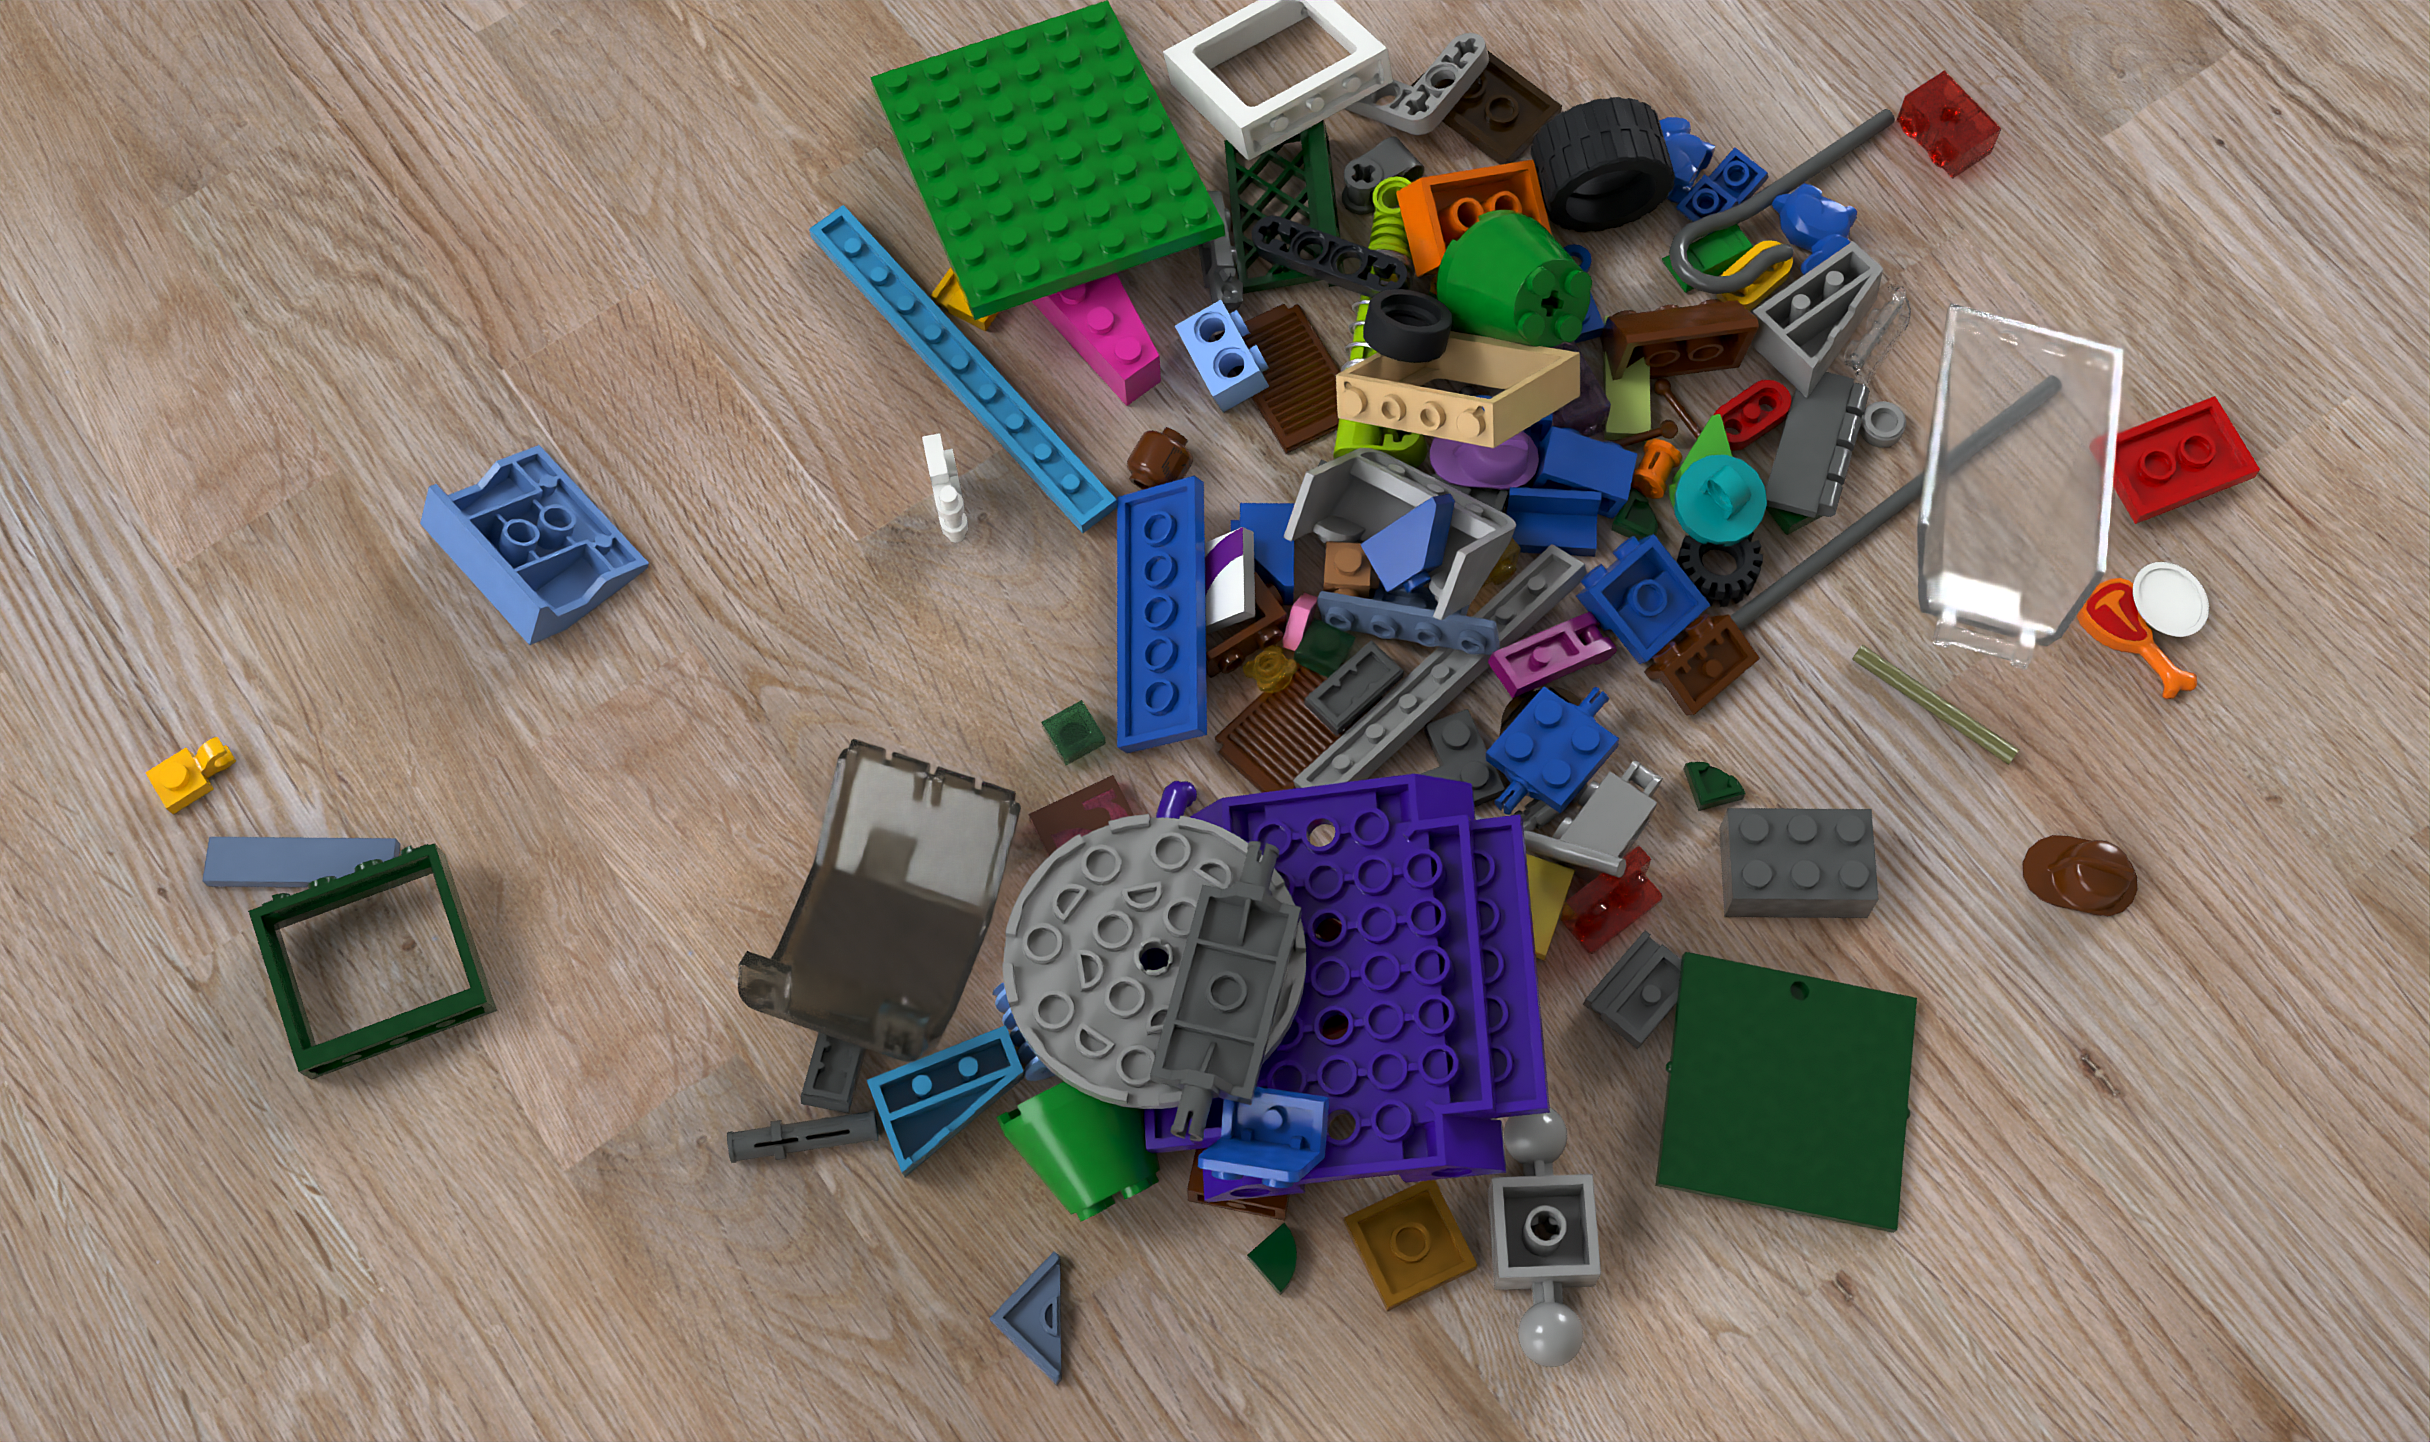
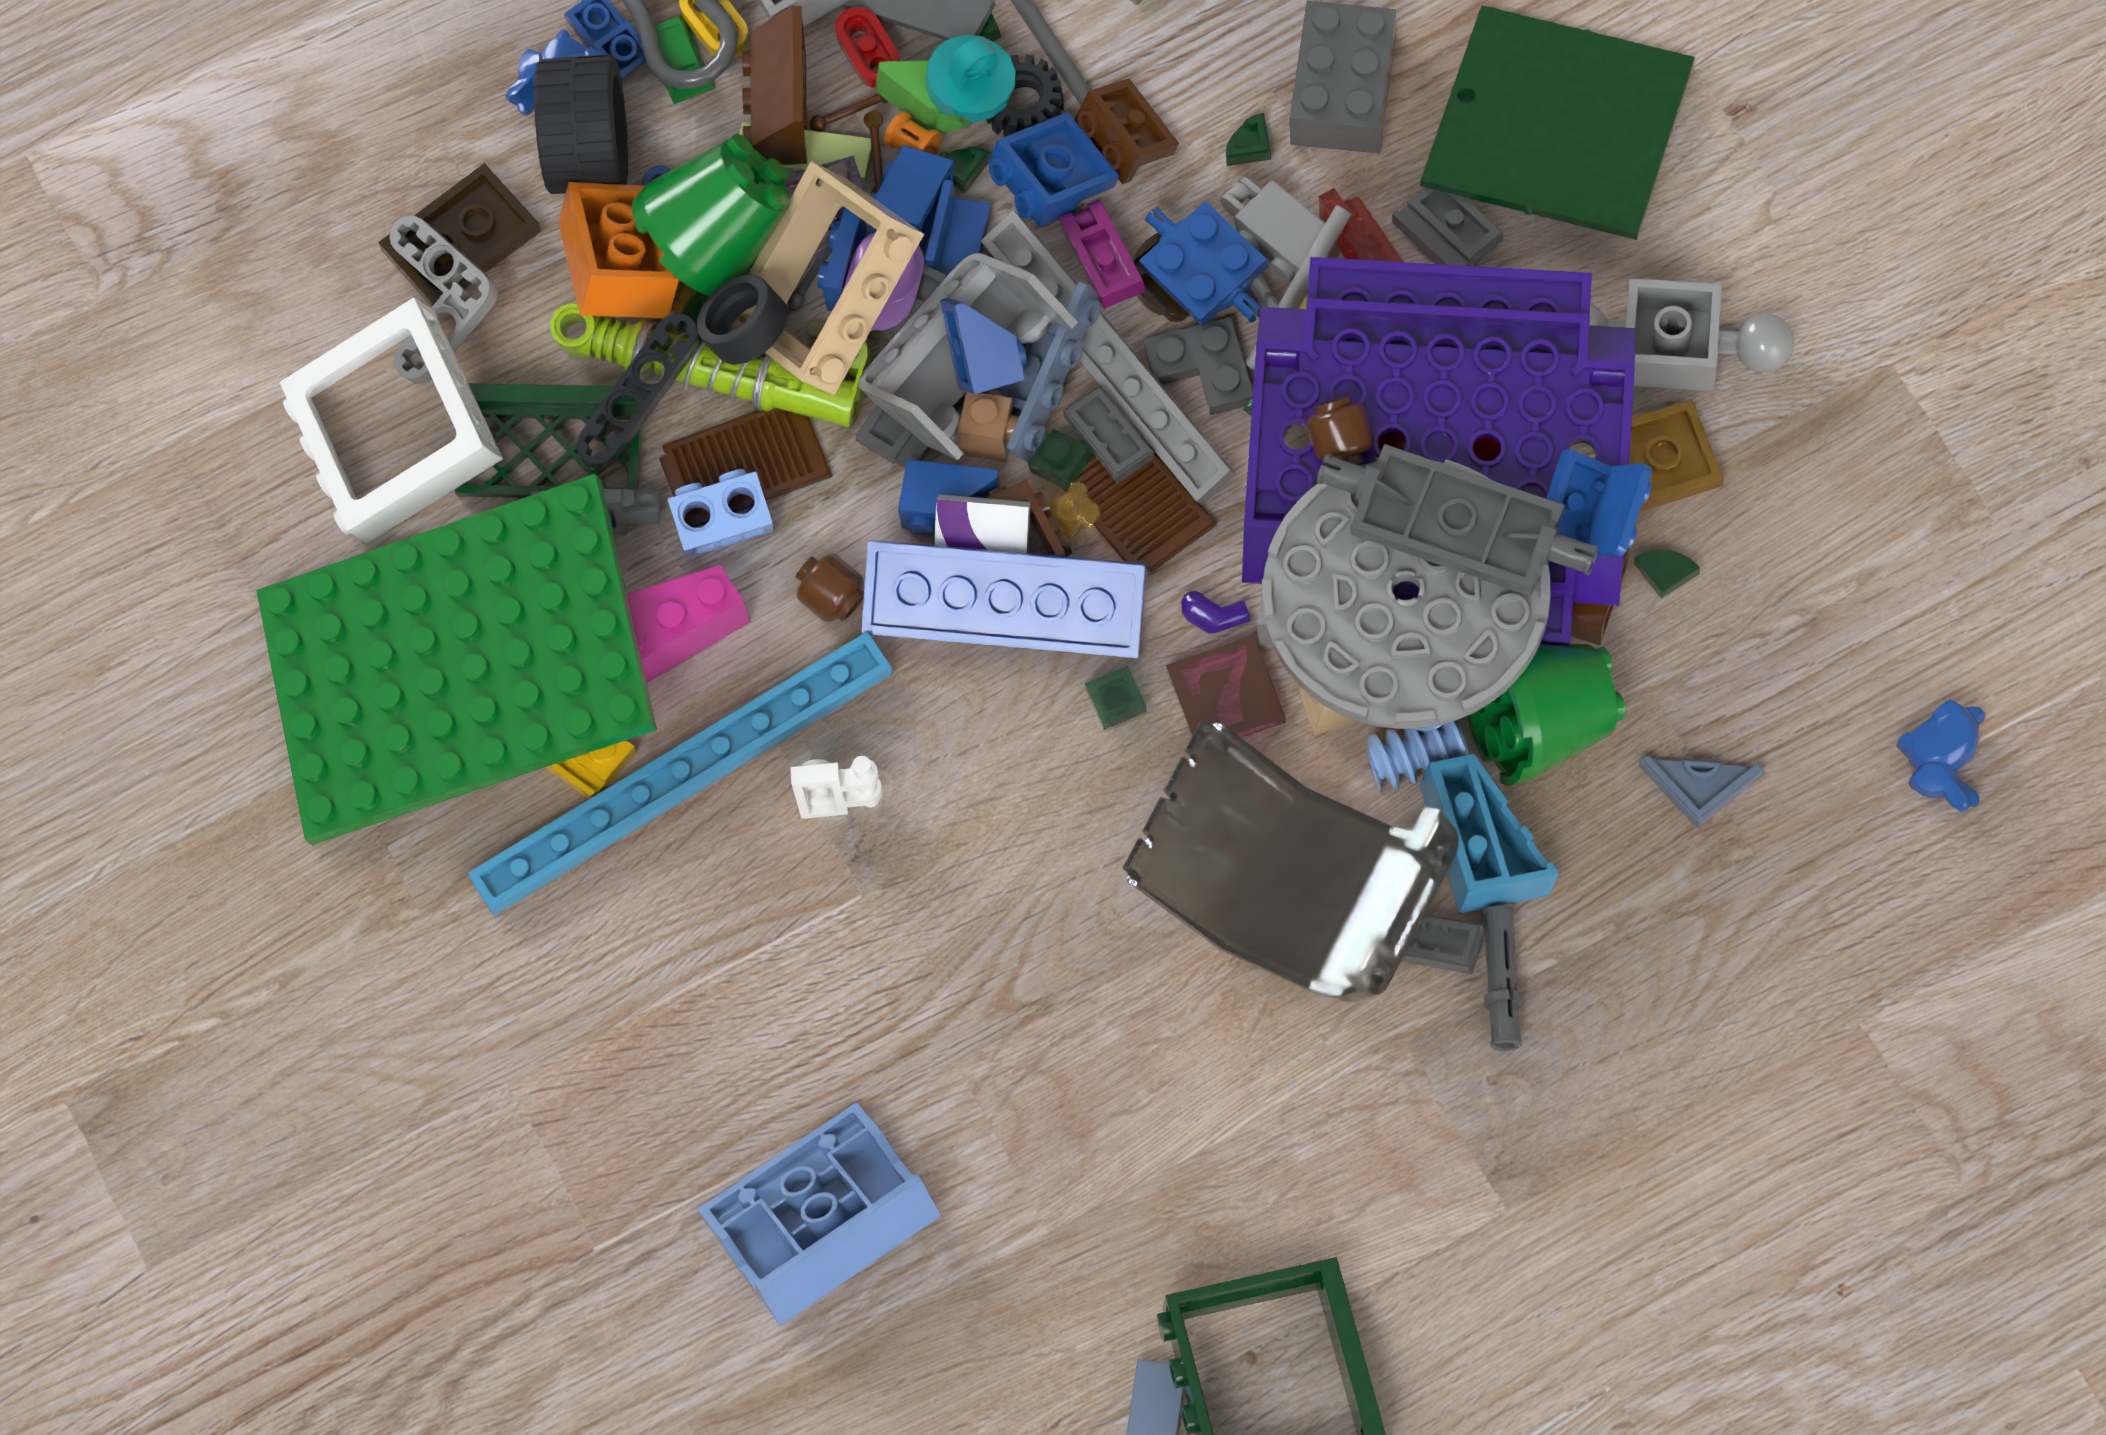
camera: 75 degrees left, 0 degrees up
bright pink tile [1282,593,1318,652] -> none
dark grey piece [1342,136,1425,215] -> none
none -> reddish brown head [1306,396,1374,464]

